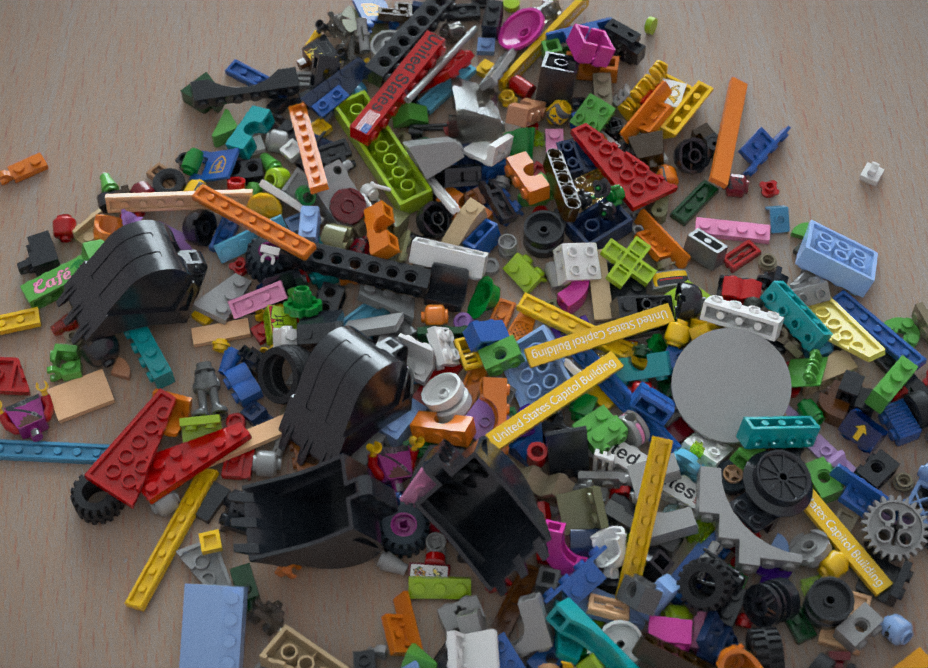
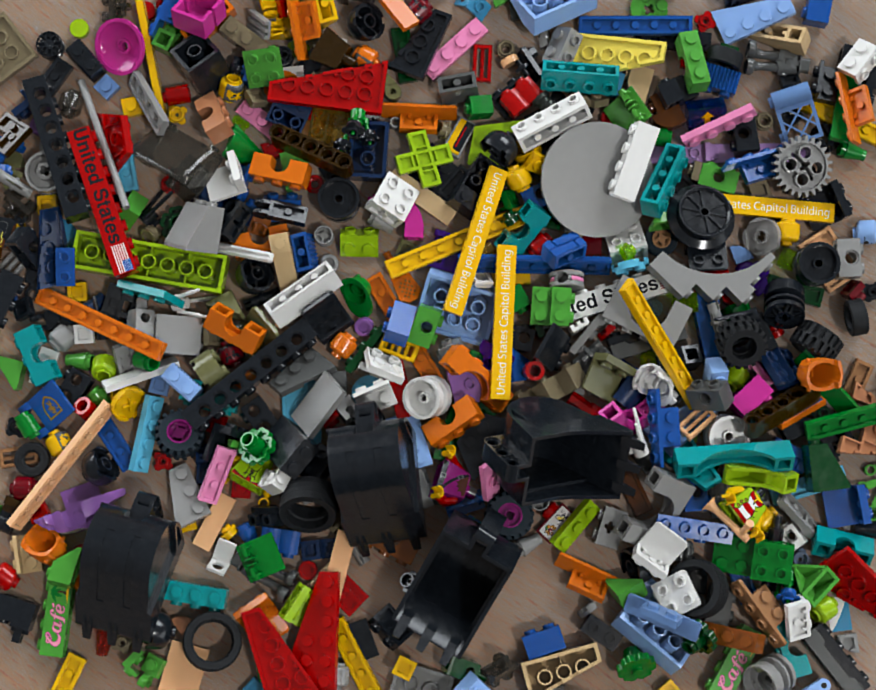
camera: 50 degrees left, 25 degrees up
orange tile [191,184,317,261] -> none
light grey head [253,450,282,477] -> none
white tile [260,244,280,265] -> none
dark red tile [329,188,367,225] -> none
light grey plate [495,175,511,190] -> none
none -> teal wing [116,279,185,309]
none -> black tyre [182,612,242,672]
none -> white bracket [206,538,237,576]
none -> green hinge [236,532,286,583]
none -> dark tan plate [243,88,269,108]
none -> black wing [388,9,452,82]
none -> green brick [463,95,494,120]
none -> light nougat tile [500,54,519,69]
none -> blue brick [521,622,566,660]
none -> white brick [608,121,660,203]
none -> white plant [629,407,650,458]
none -> bright pink plate [680,103,757,148]
none -> dark tan plate [687,160,703,181]

